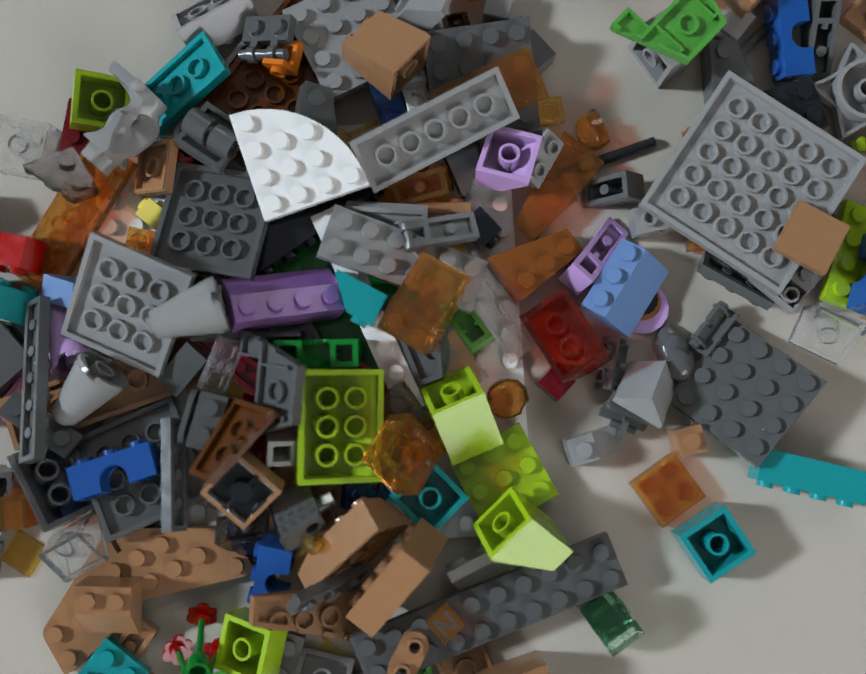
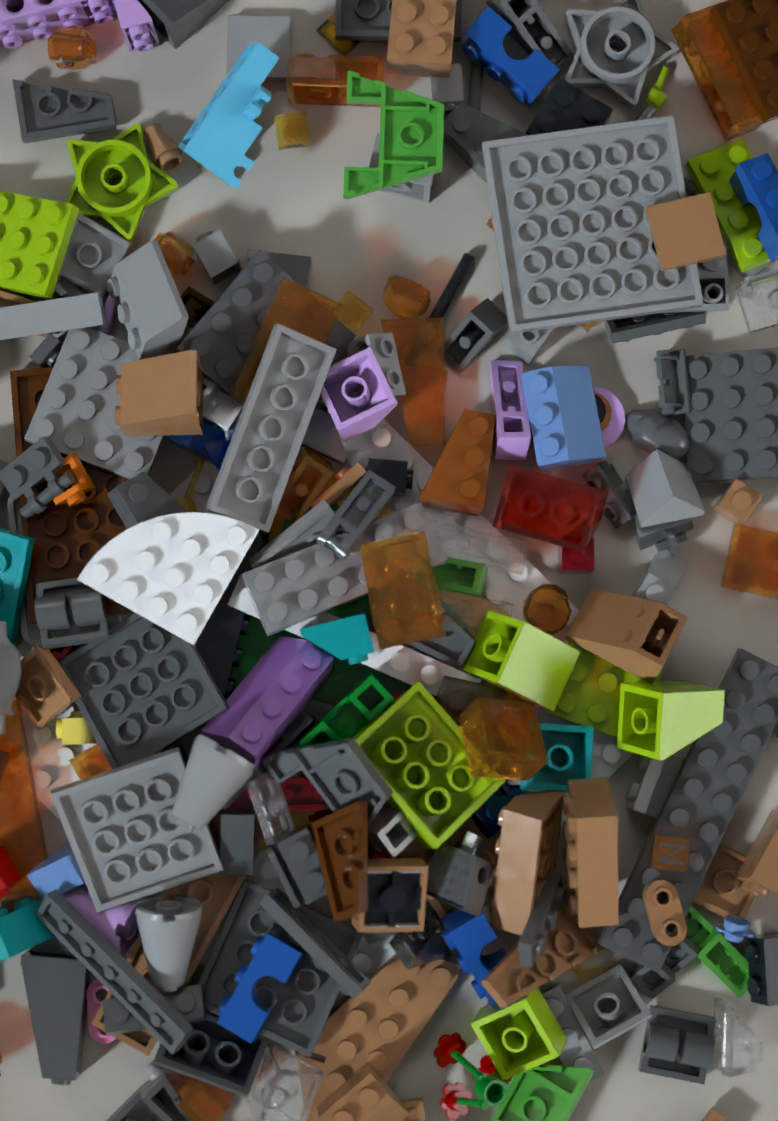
camera: 50 degrees left, 0 degrees up
clear yellow hand [293,534,325,560] -> none
none -> medium nougat slope [565,588,688,684]

